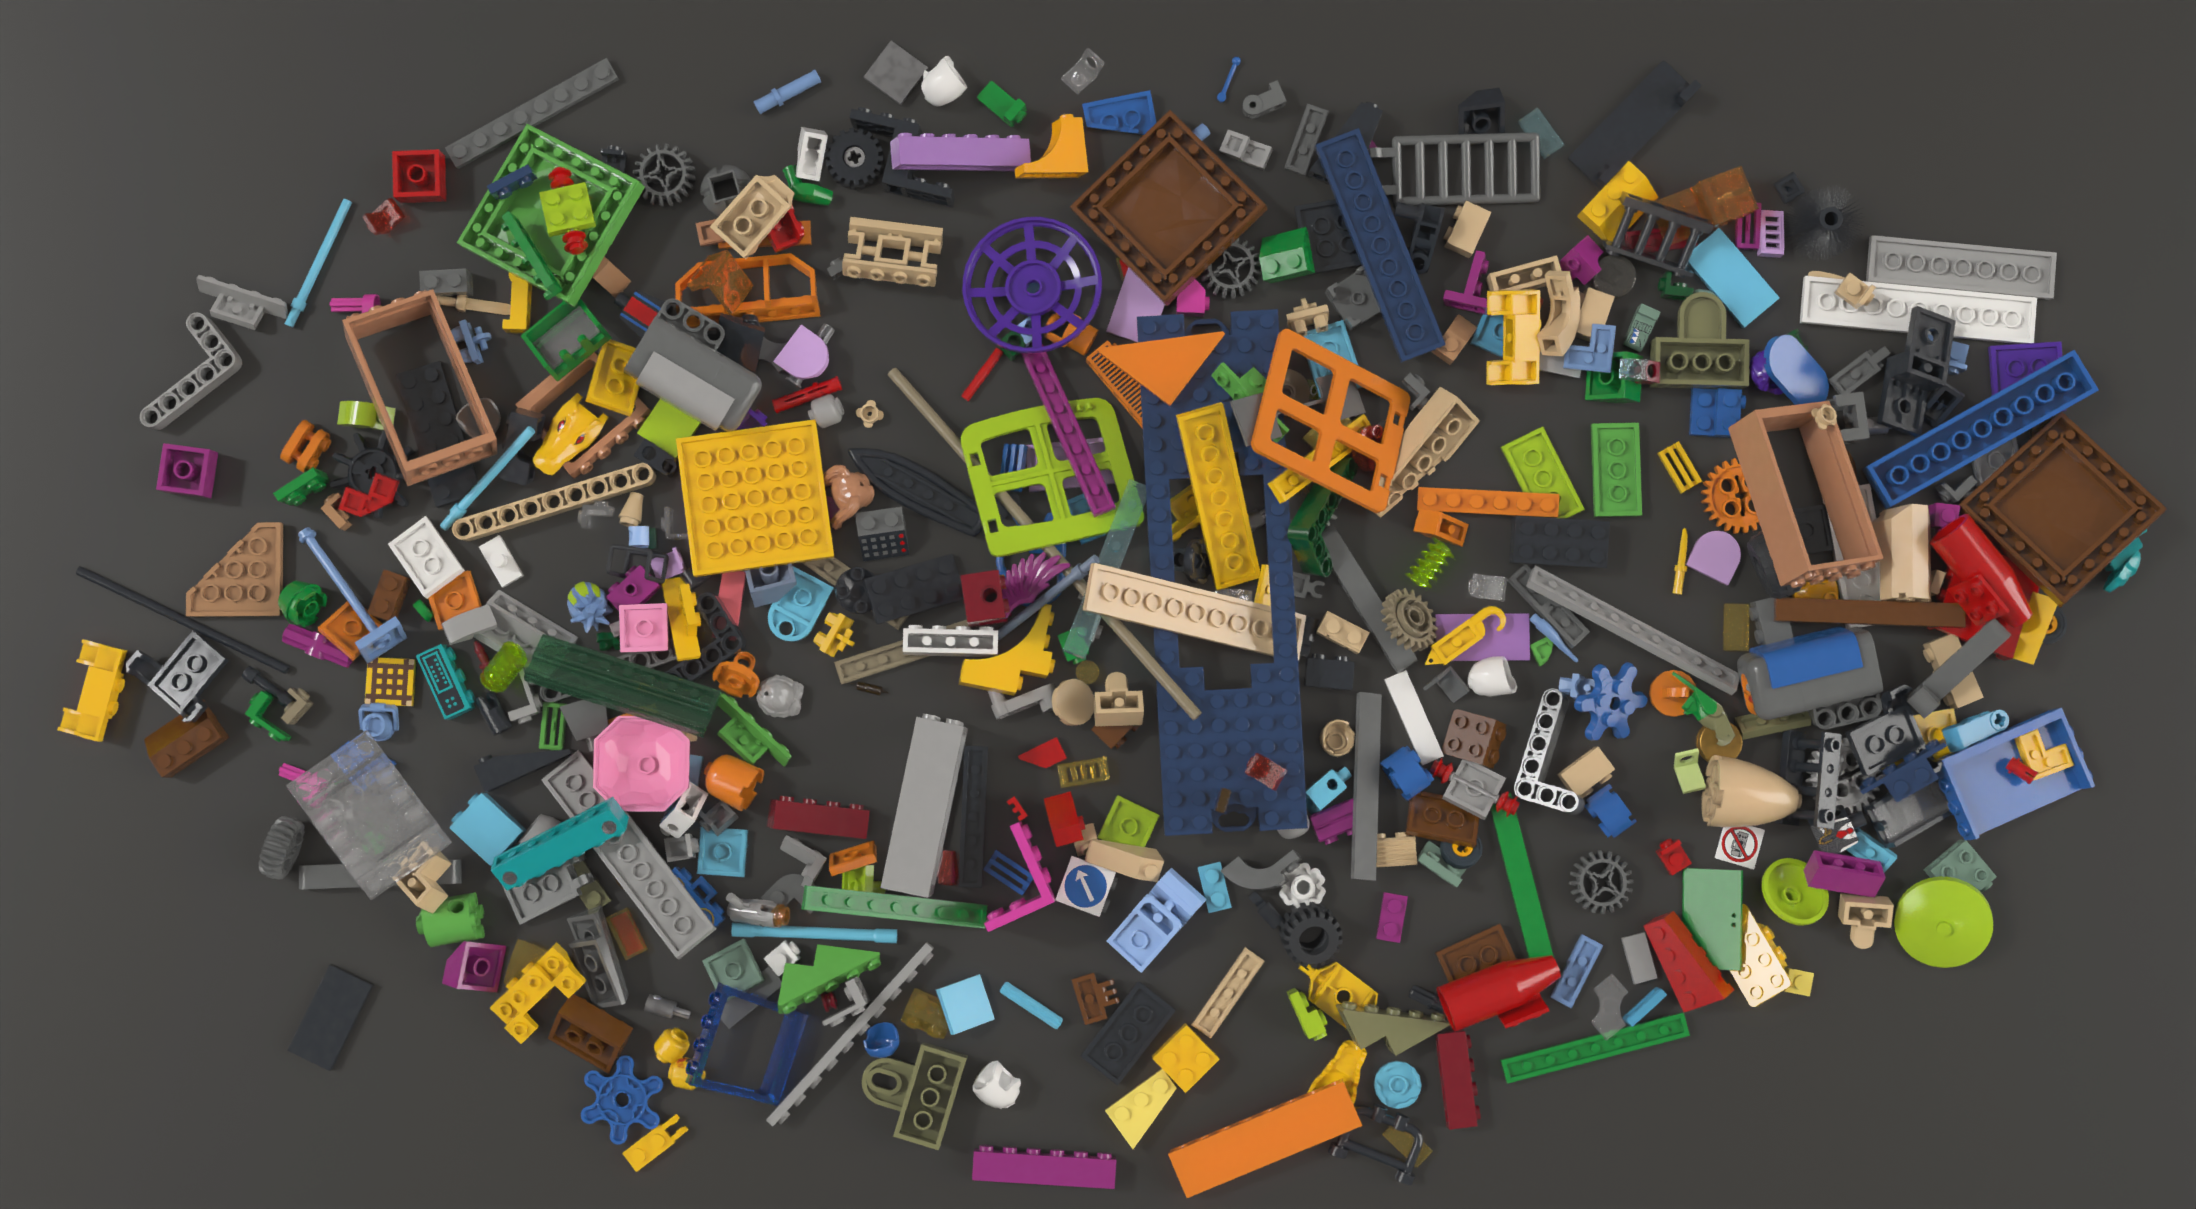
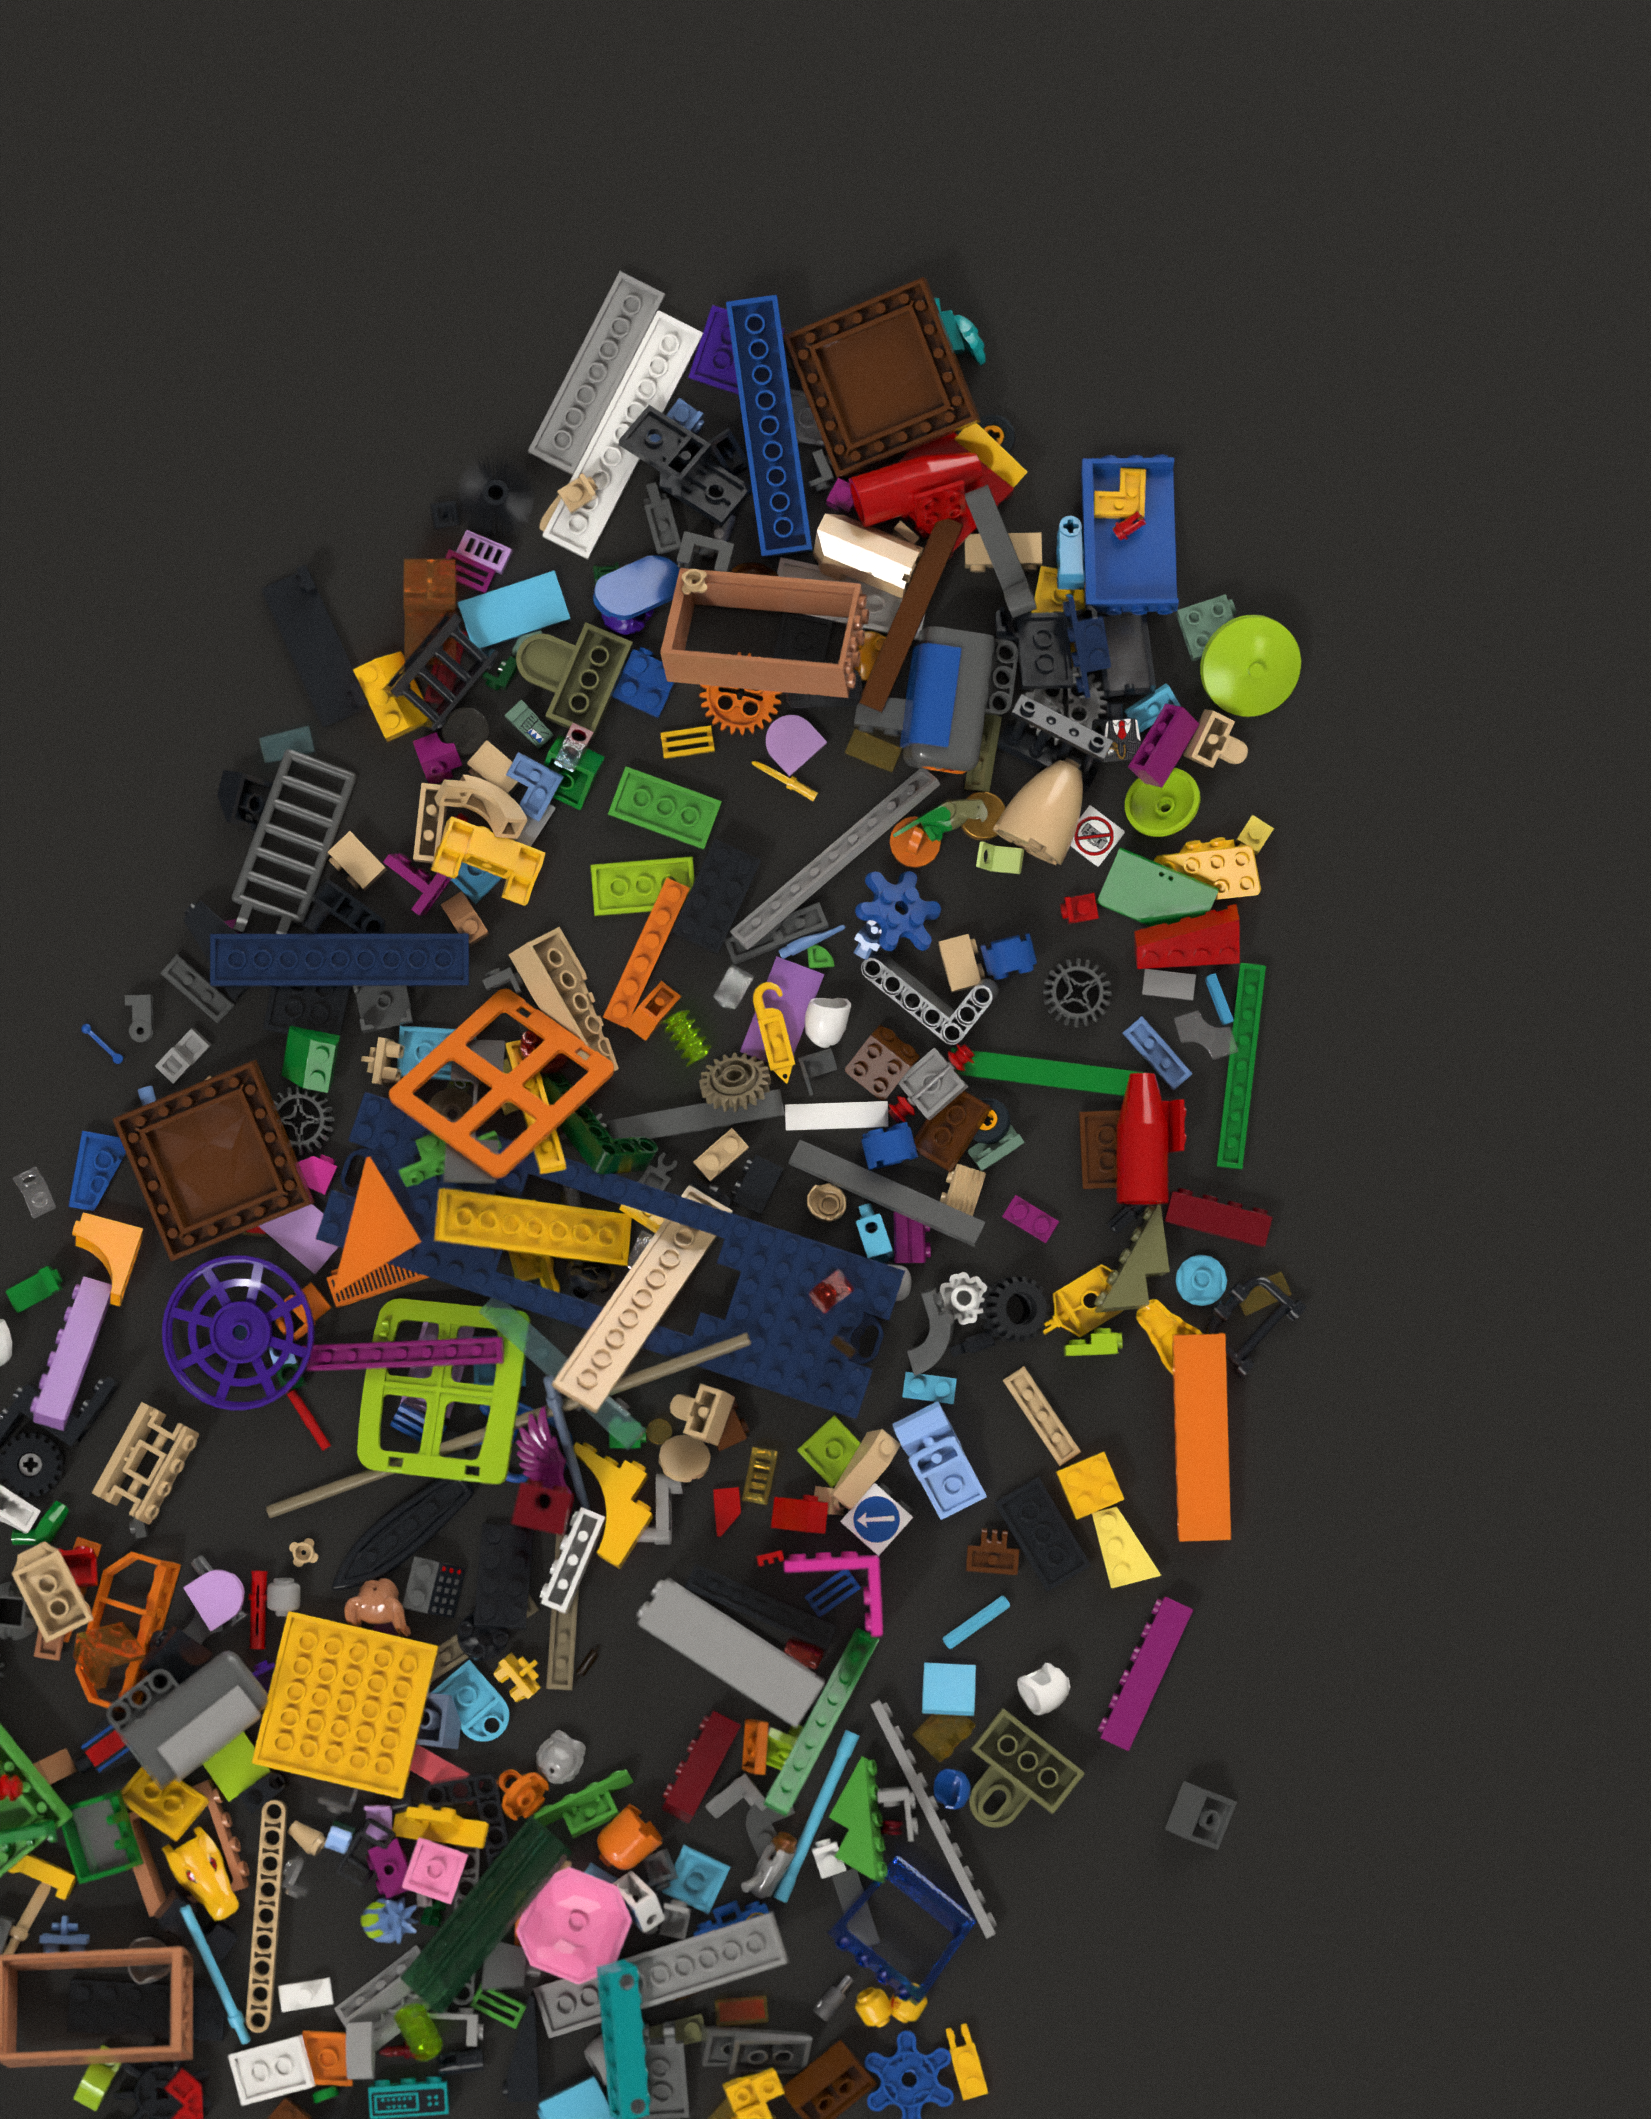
camera: 70 degrees left, 0 degrees up
sand green tile [702,938,765,1003] -> none

